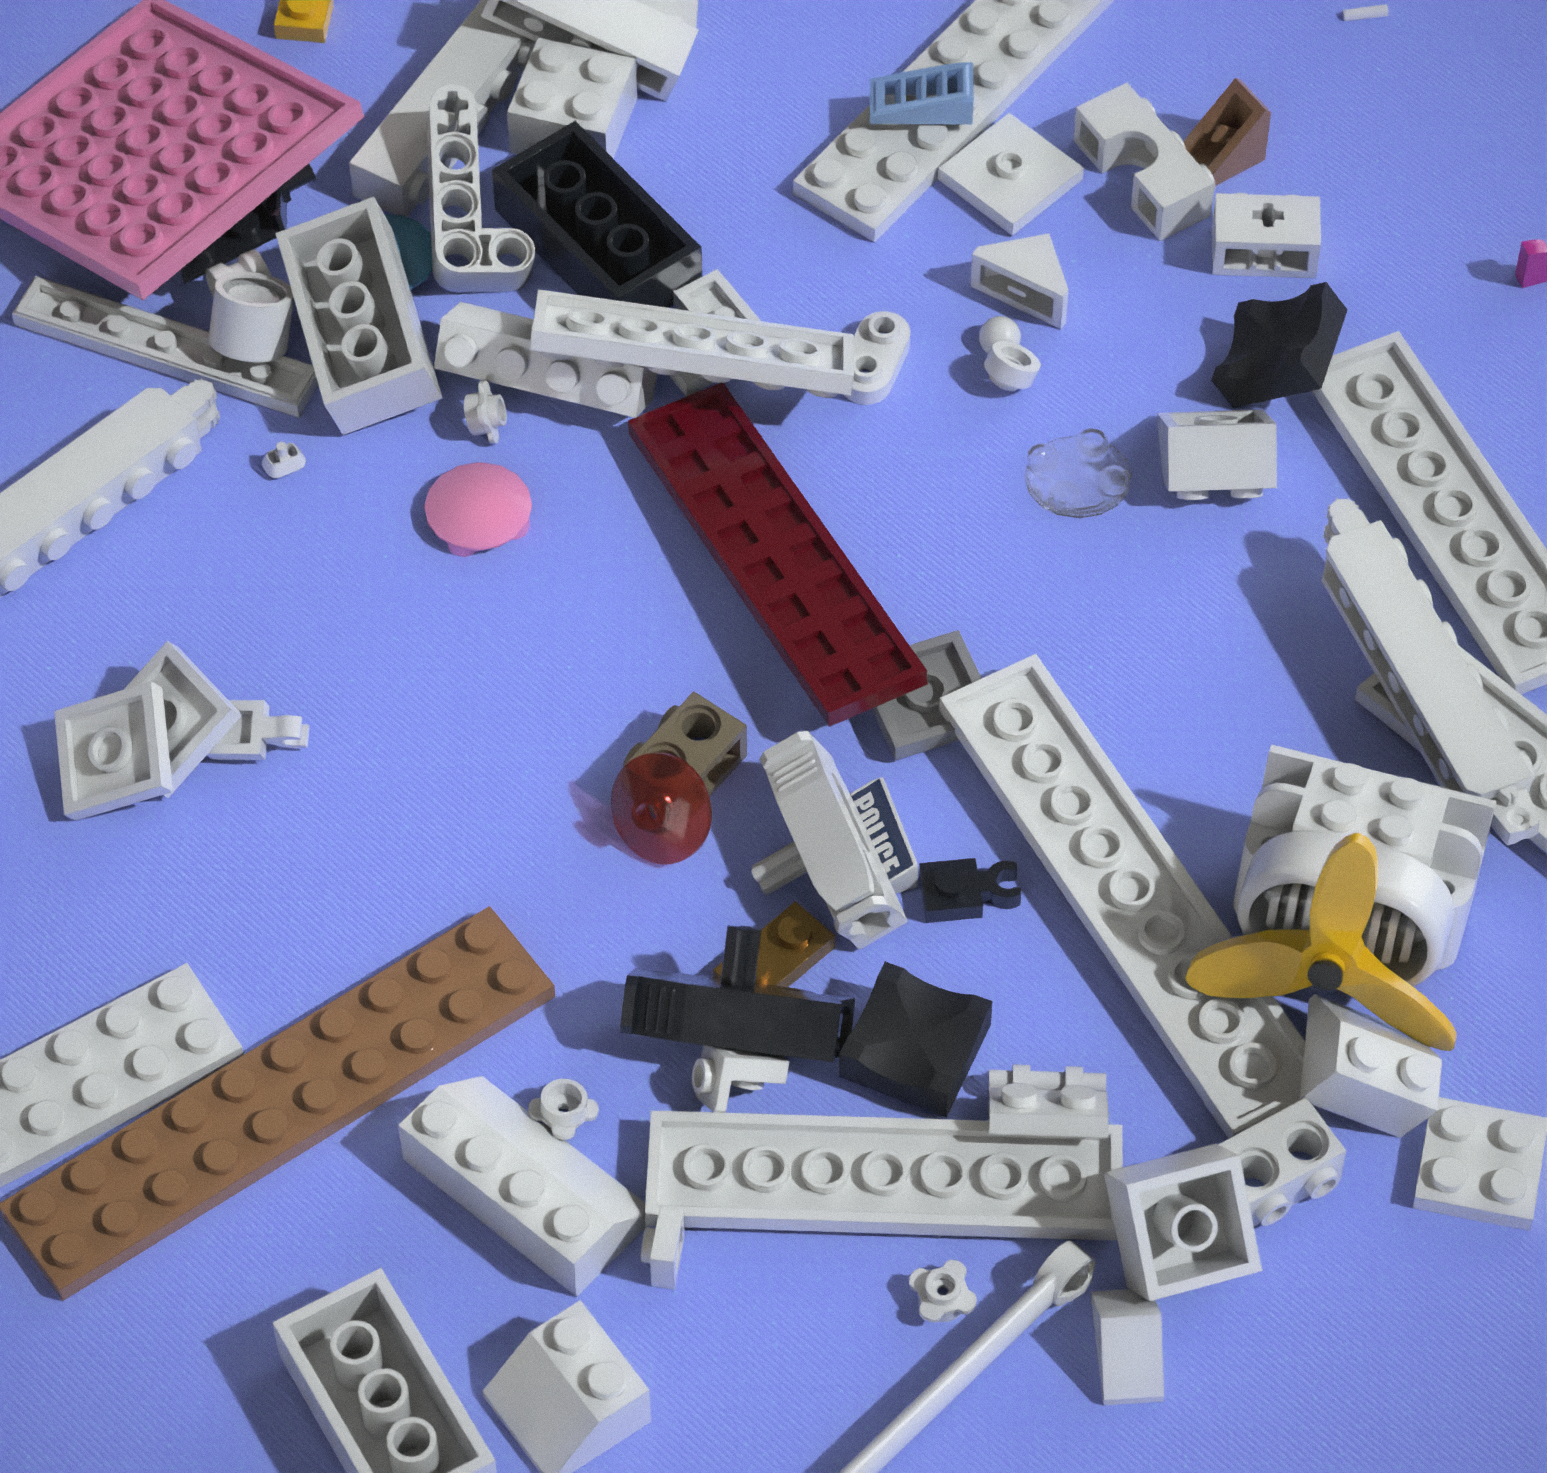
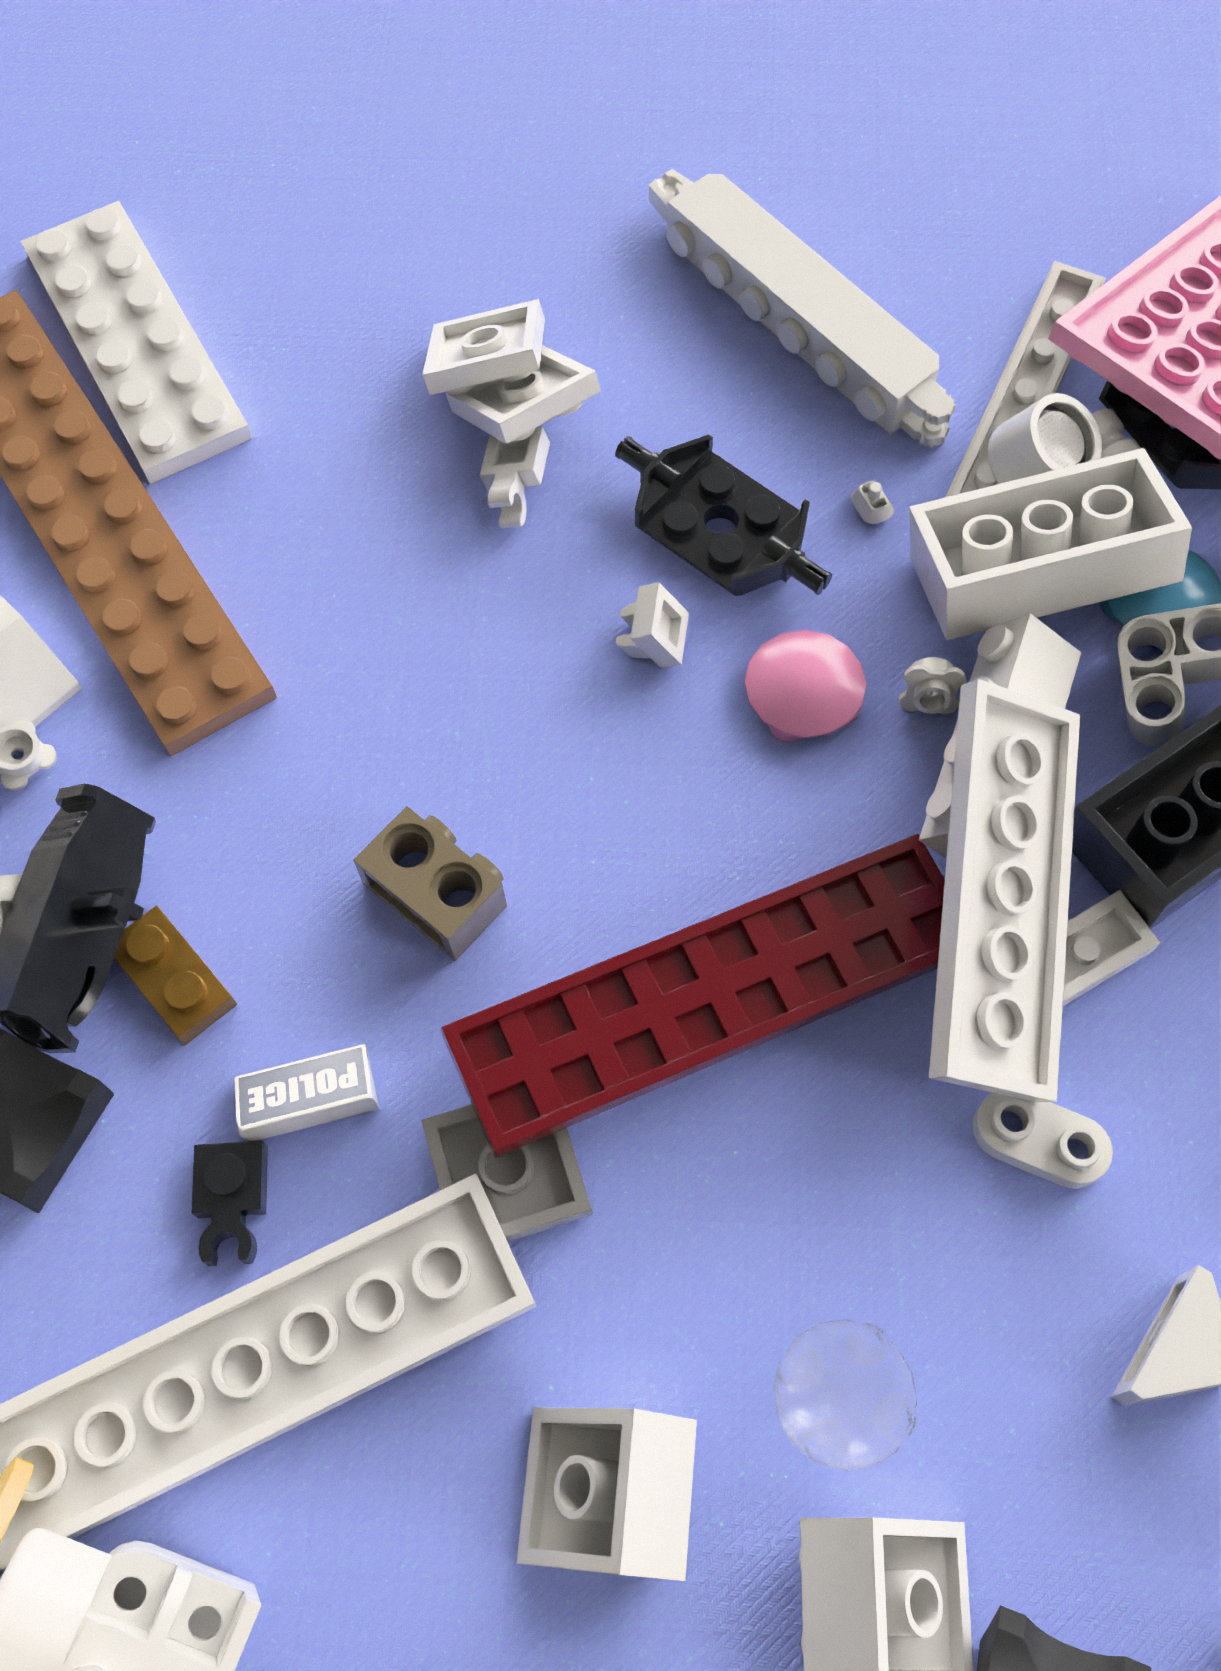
camera: 95 degrees right, 10 degrees up
clear red dish [611,752,712,864] -> none
white piece [751,731,908,950] -> none
white plate [979,316,1041,391] -> none
none -> white slope [516,1407,697,1581]
none -> black plate [615,434,832,596]
none -> white tile [616,582,689,668]

